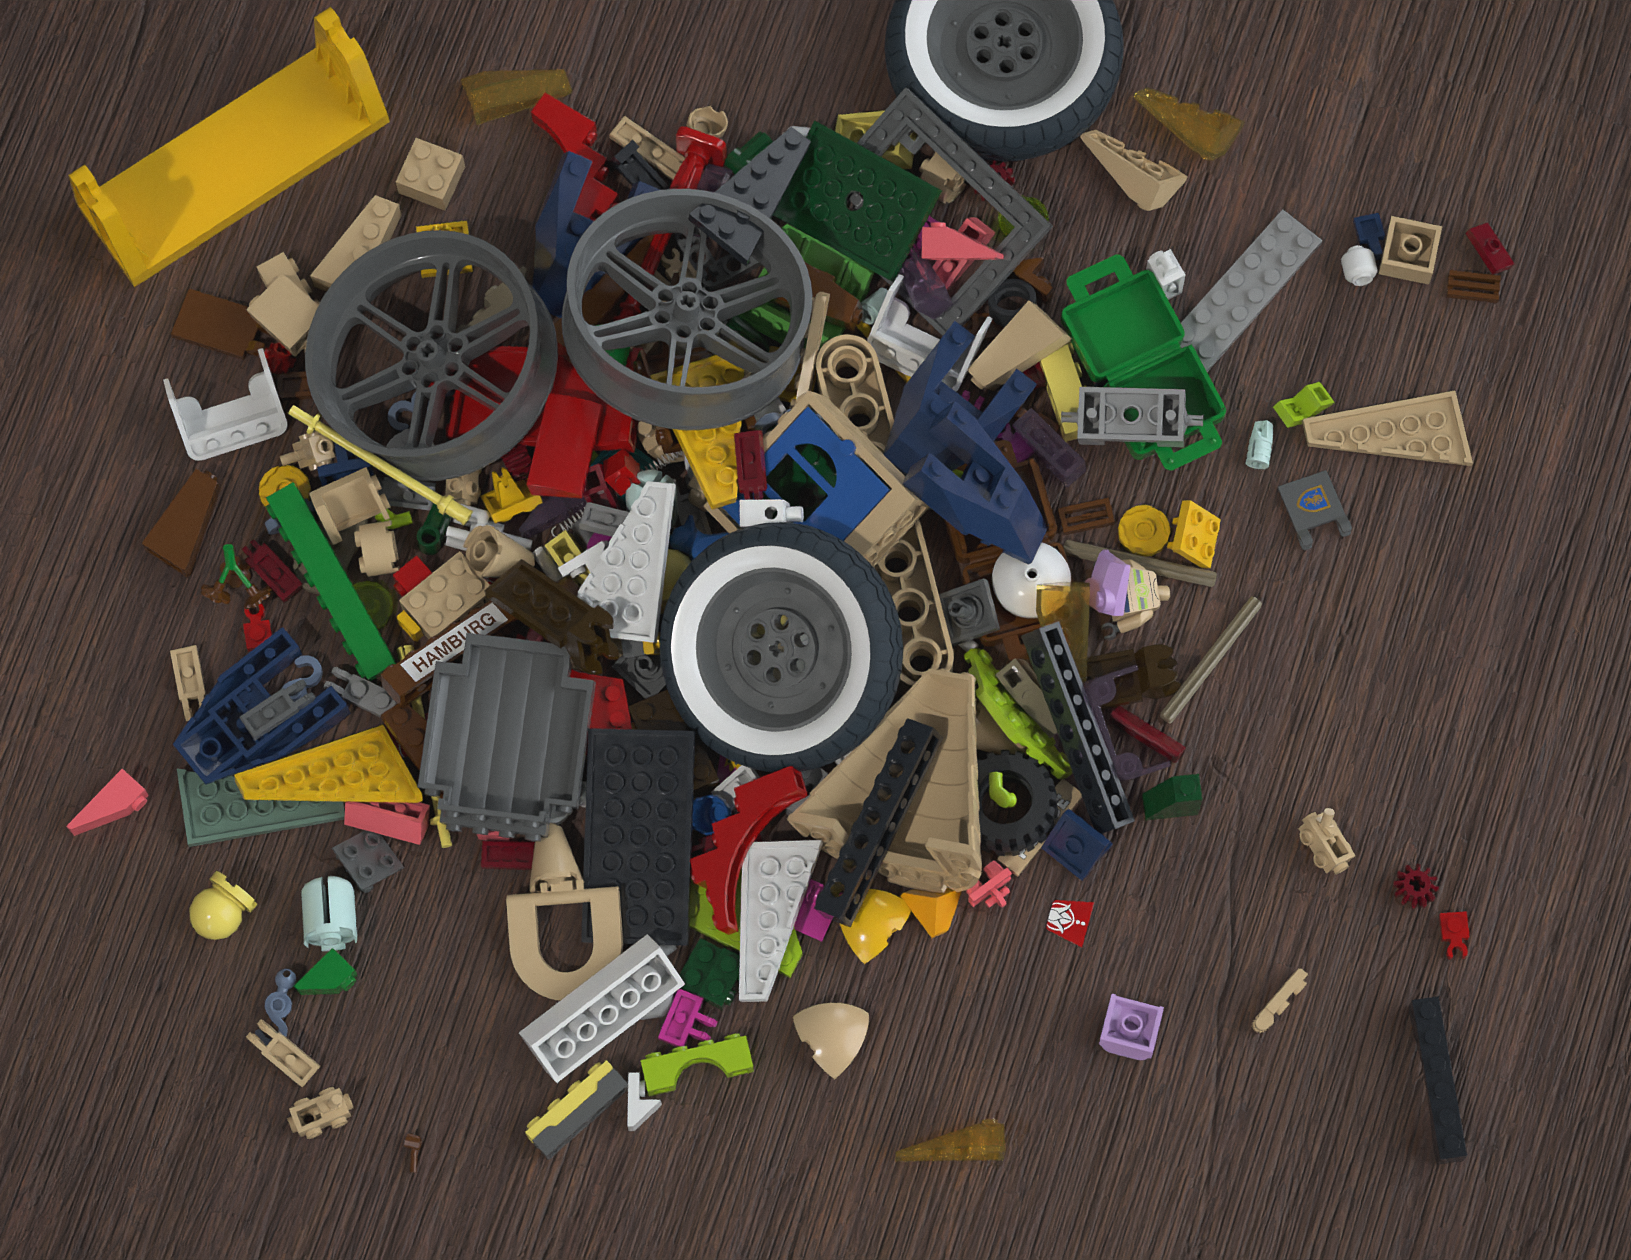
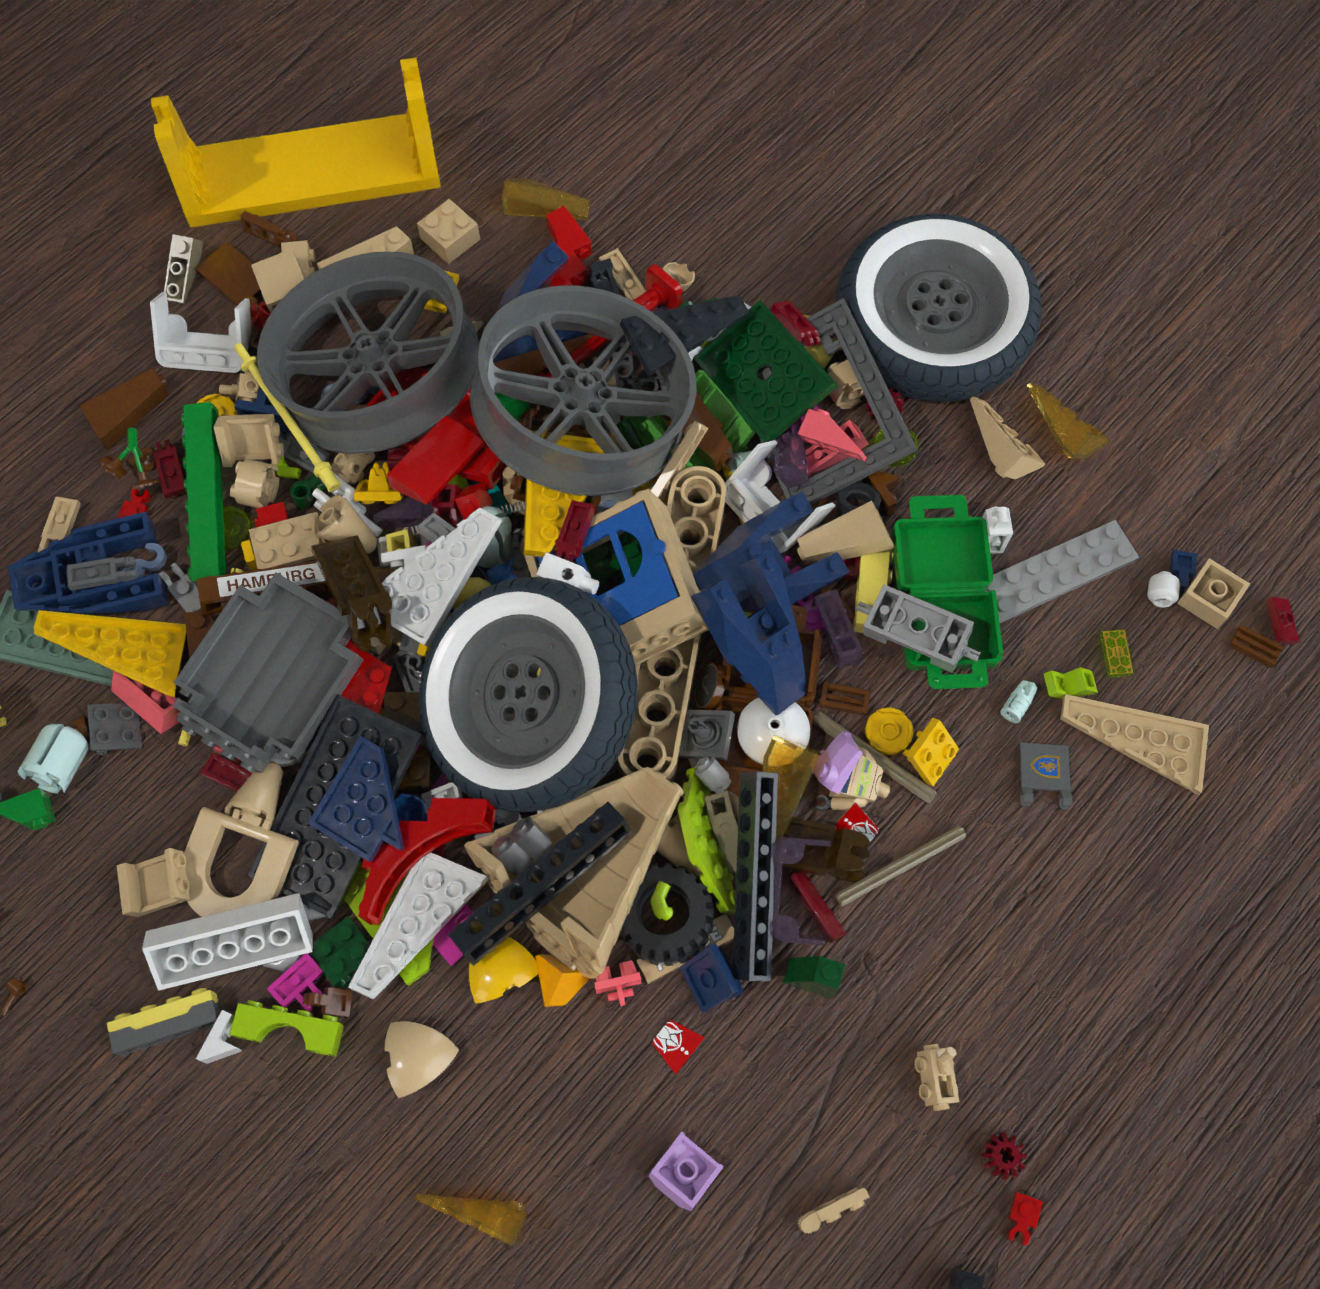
camera: 20 degrees right, 5 degrees down
none -> reddish brown axle [72,715,90,738]
none -> tan panel [117,848,190,917]
none -> dark tan slope [164,234,203,303]
none -> reddish brown hinge [241,211,299,248]
none -> reddish brown plate [303,987,352,1018]
none -> dark blue wing [308,736,404,862]
none -> flat silver brick [491,816,553,876]
none -> tile [695,663,726,710]
none -> light grey brick [695,757,731,794]
none -> dark red hinge [770,300,820,347]
none -> red sticker [835,802,879,842]
none -> clear neon green tile [1100,629,1134,678]

